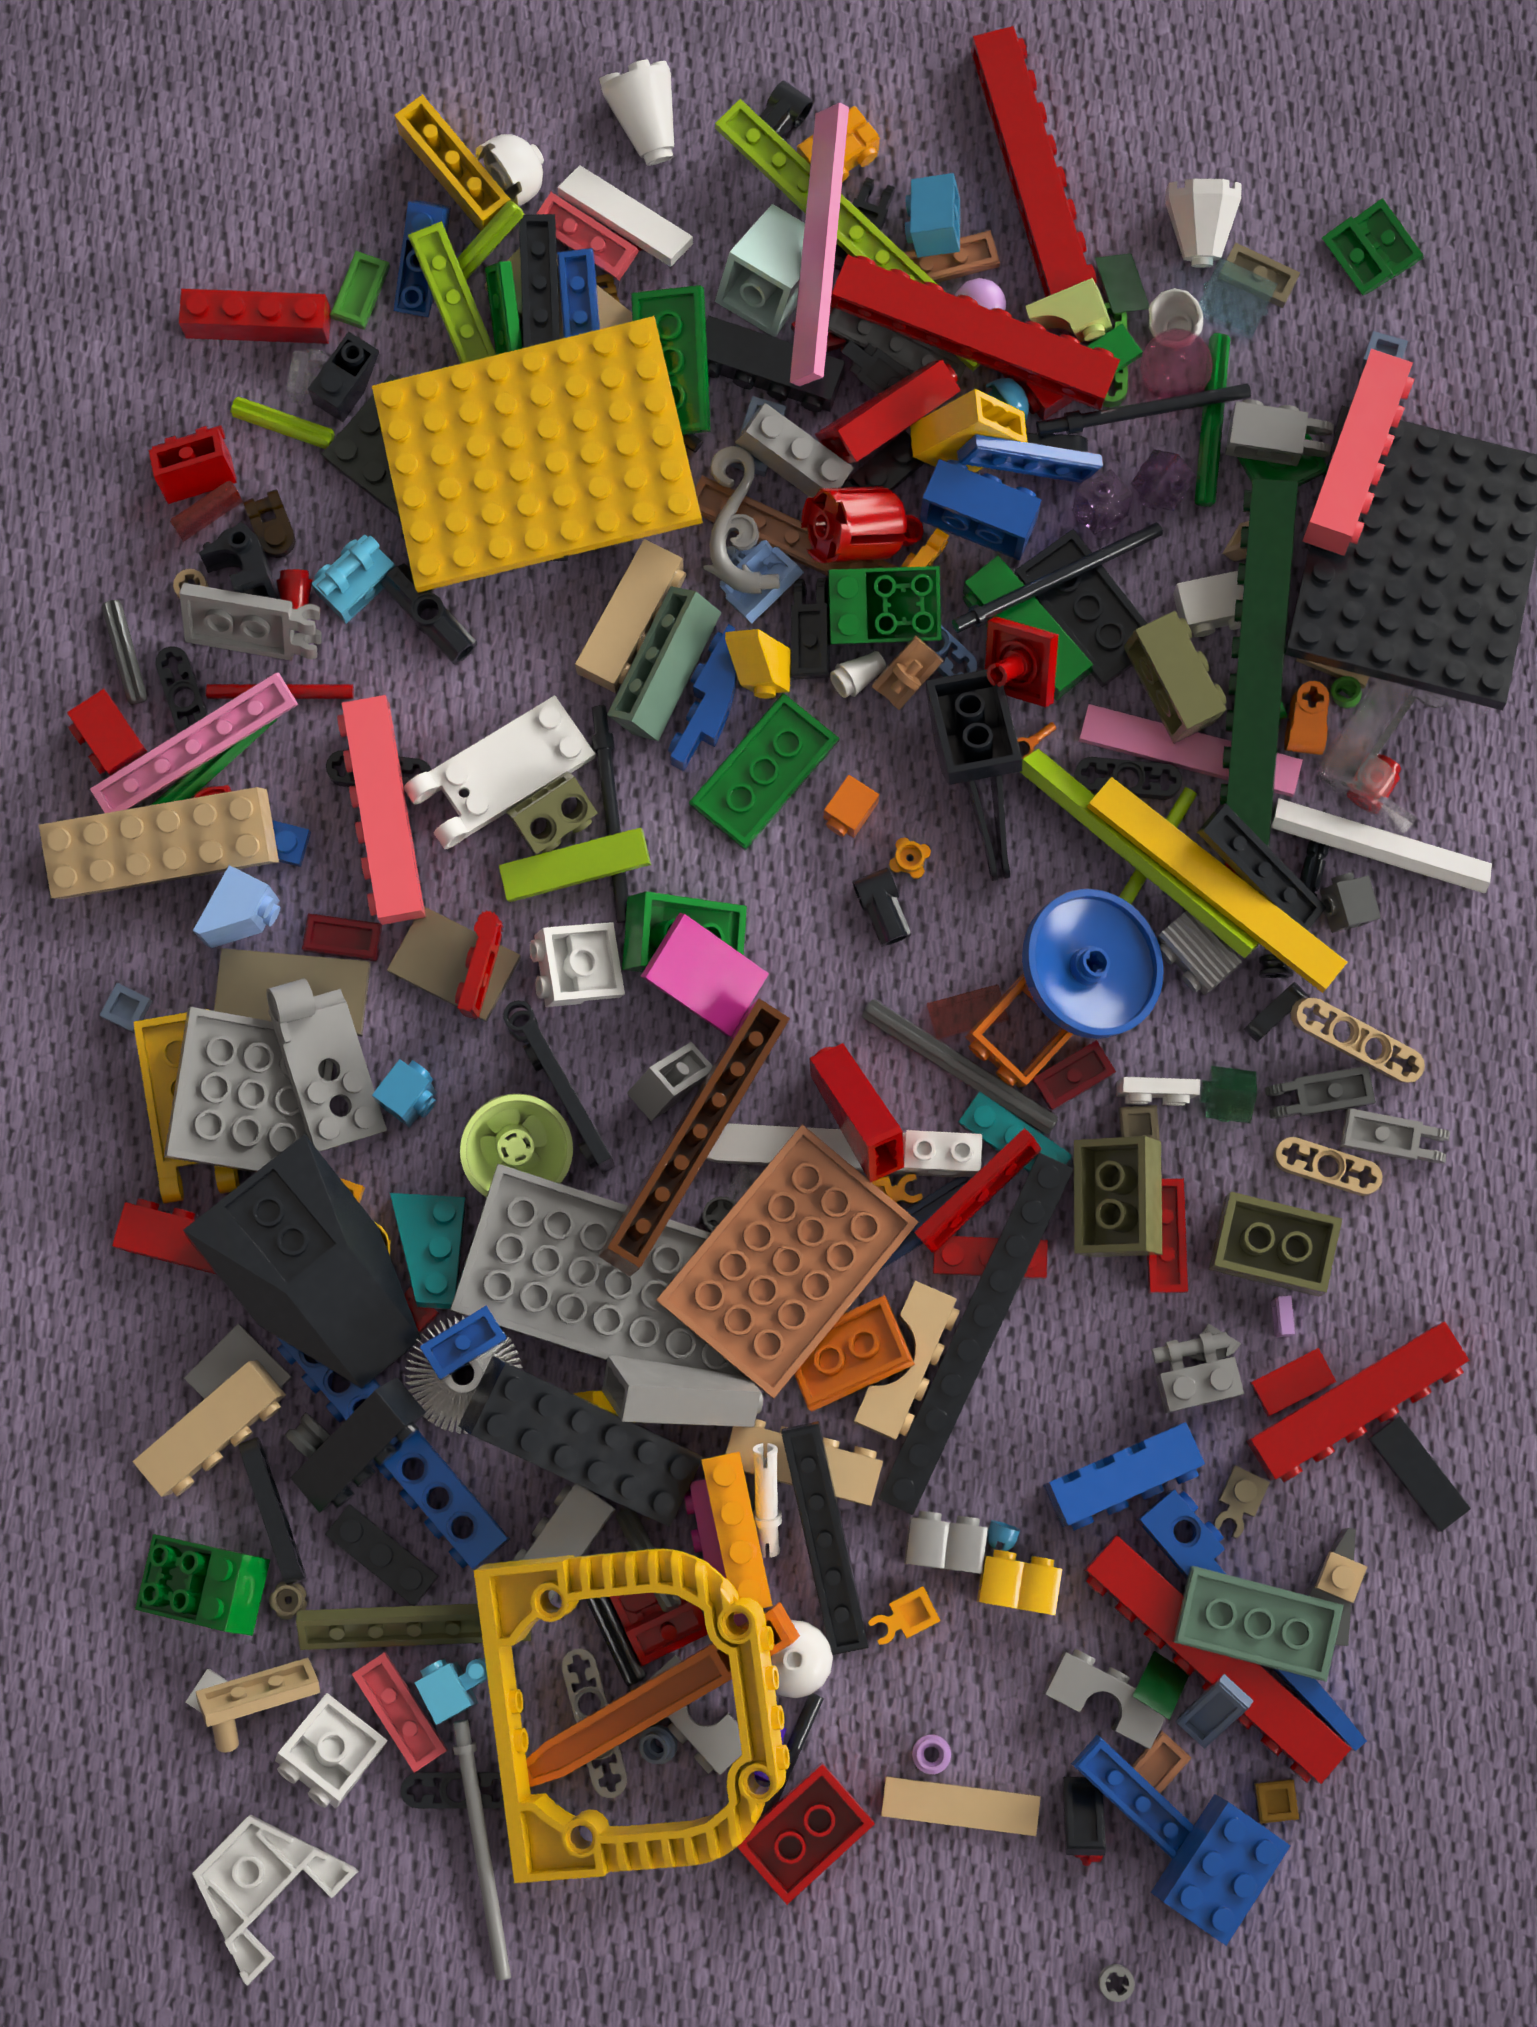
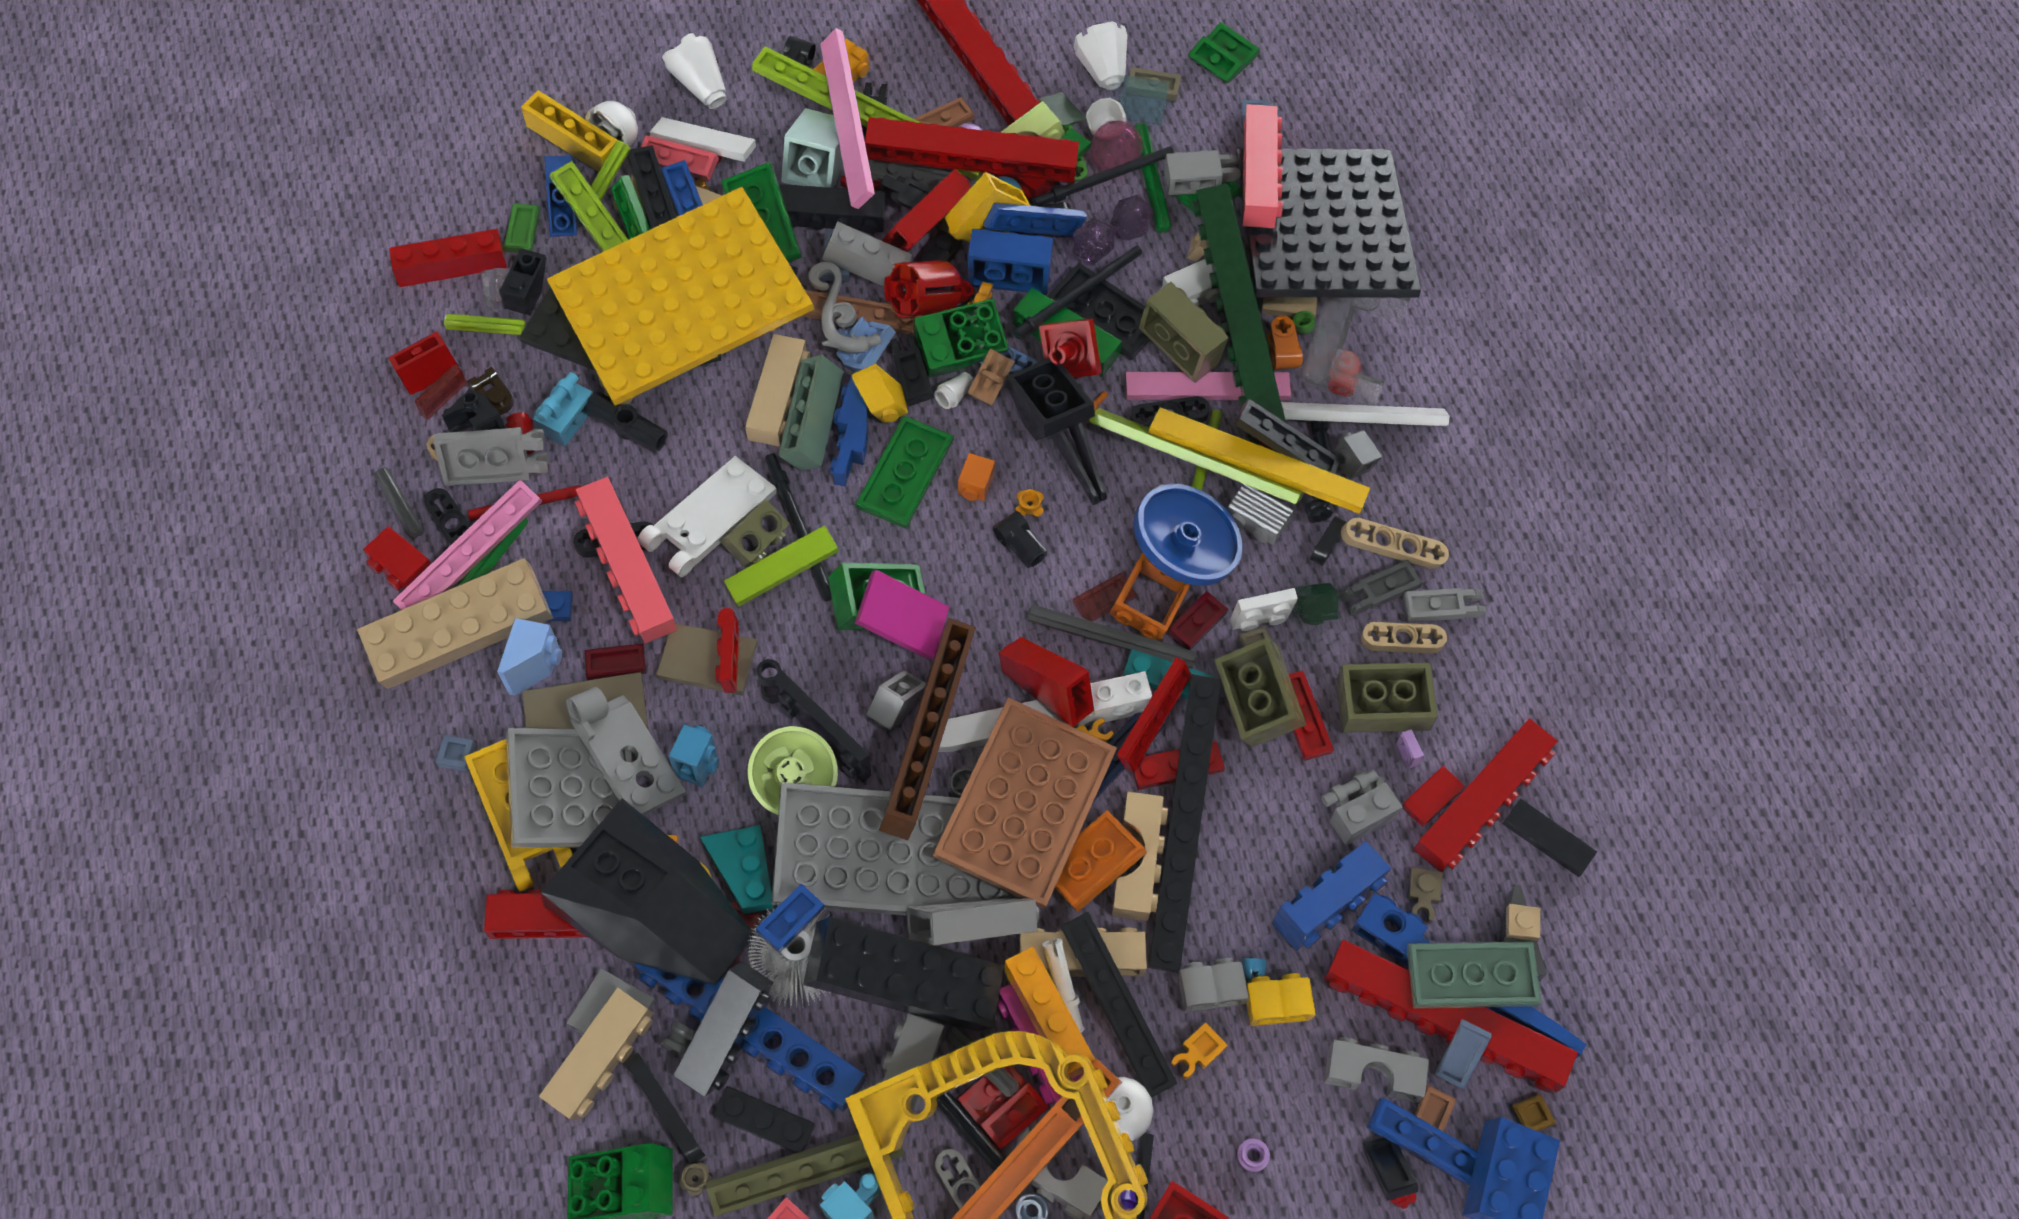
camera: 20 degrees left, 15 degrees down
white plate [530,922,625,1007] -> none
tan tile [881,1776,1040,1836] -> none
dark azure brick [905,173,960,258] -> none
dark green sticker [1133,1651,1189,1720] -> none

